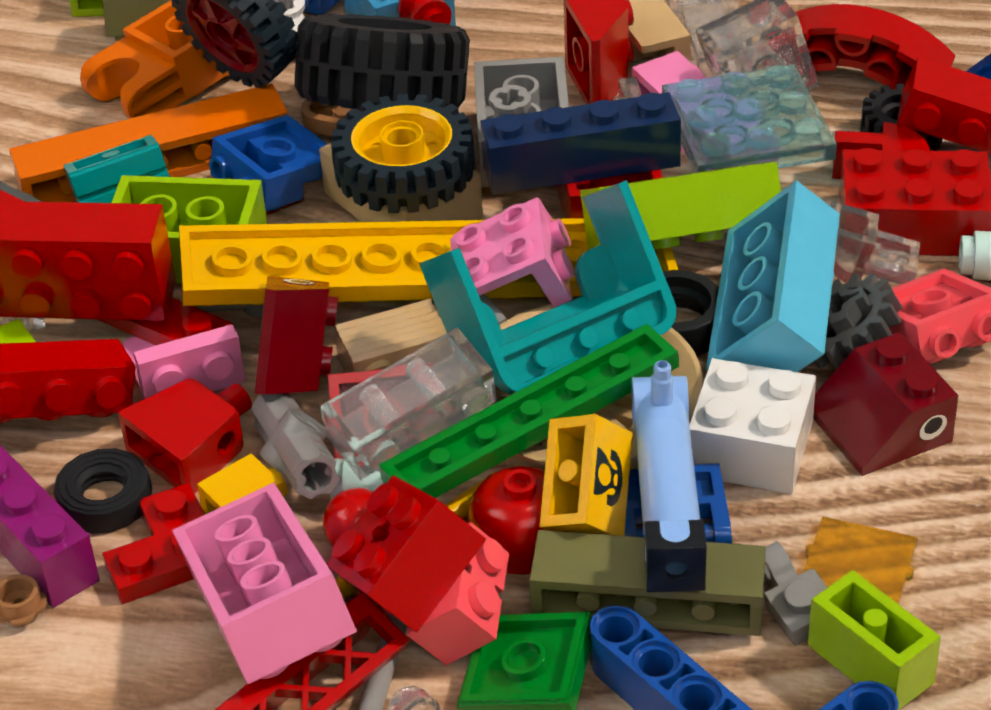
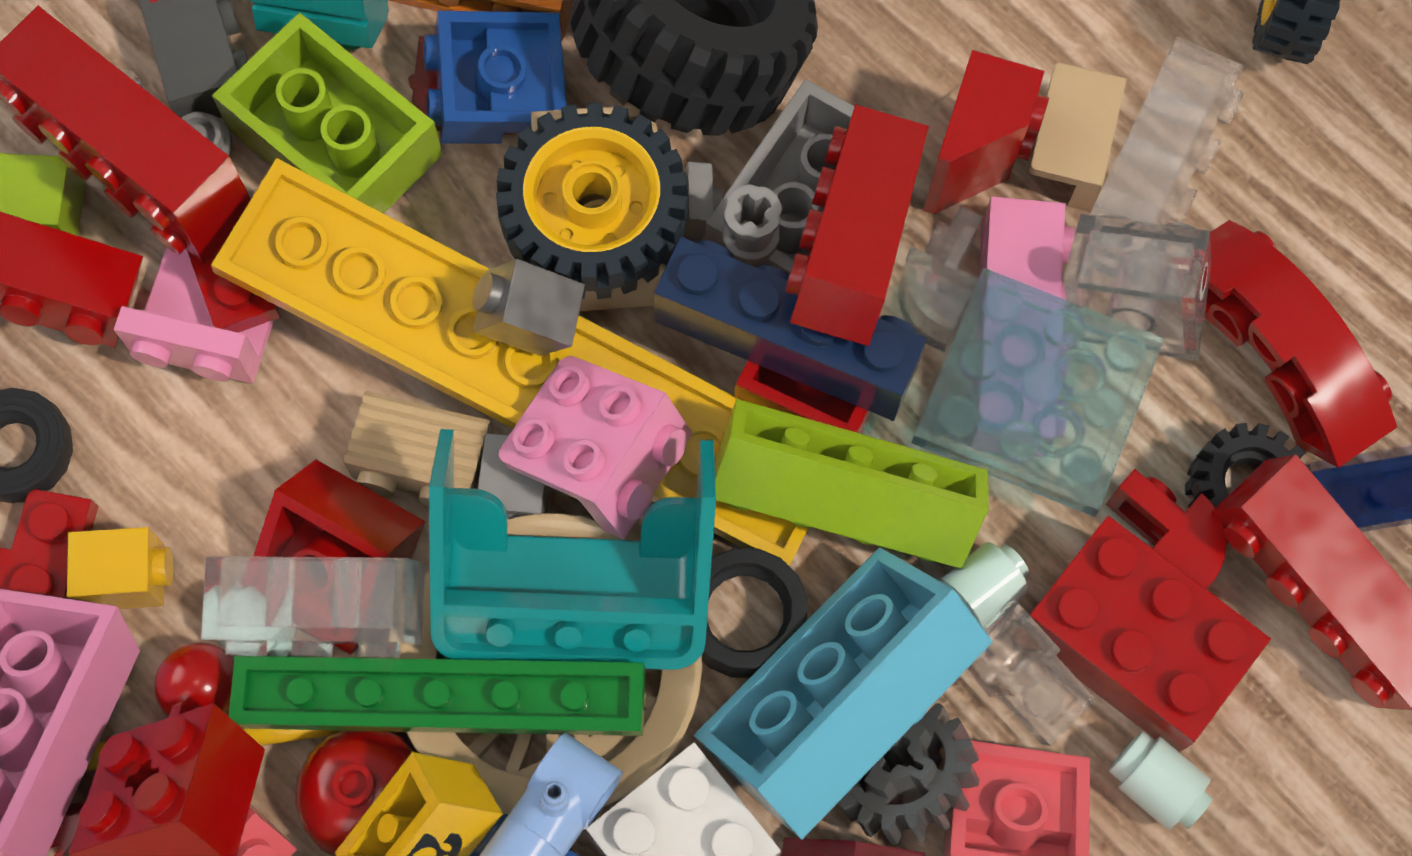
camera: 30 degrees right, 30 degrees up
red torso [118,379,252,494] -> none
light grey piece [251,393,340,500] -> none
dark red slope [255,276,338,395] -> none
none -> flat silver brick [472,259,585,356]
none -> red brick [785,104,929,346]

